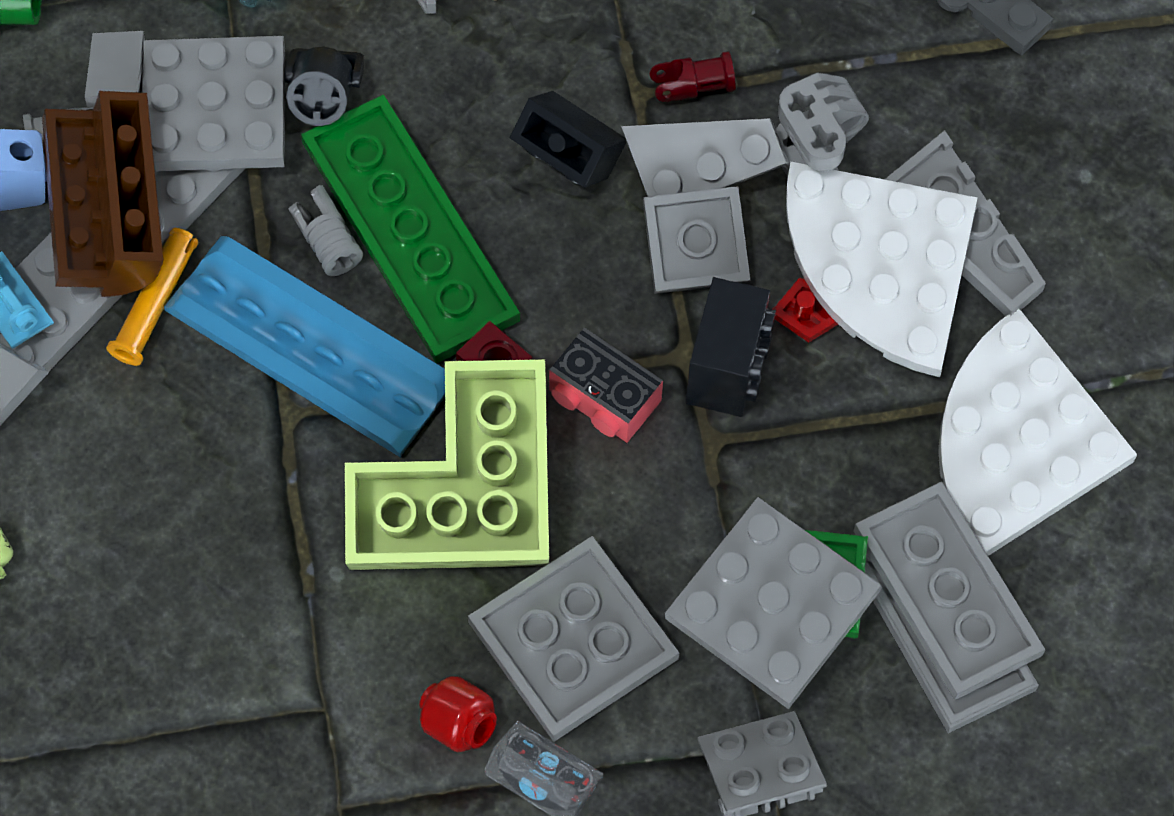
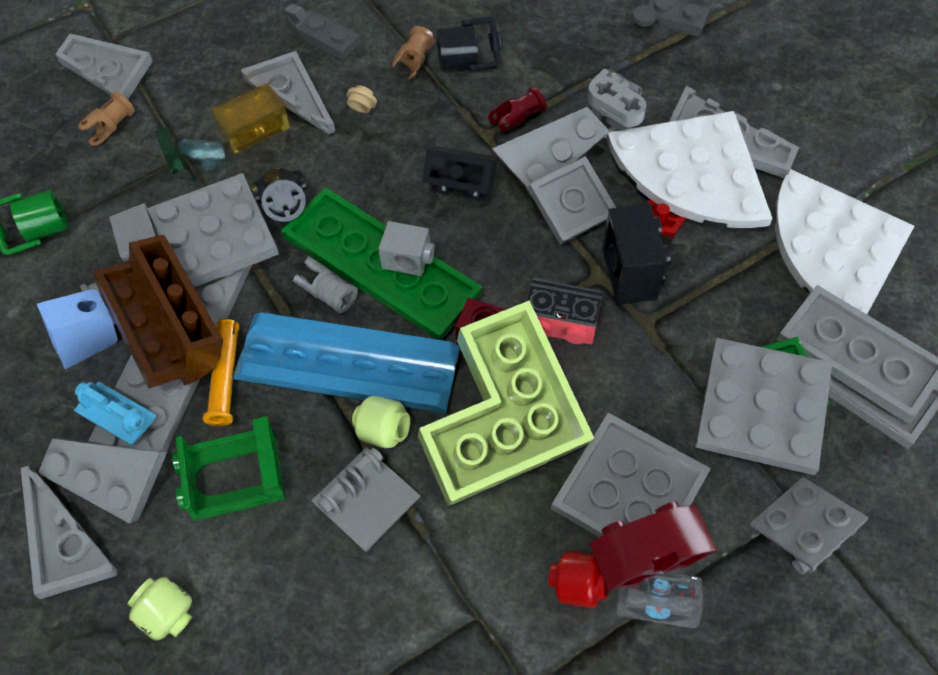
camera: 20 degrees left, 5 degrees down
none -> green panel [172,416,286,521]
none -> light grey hinge [311,448,421,552]
none -> yellowish green head [352,396,410,448]
none -> light grey brick [379,221,435,276]
none -> dark red brick [589,501,717,590]

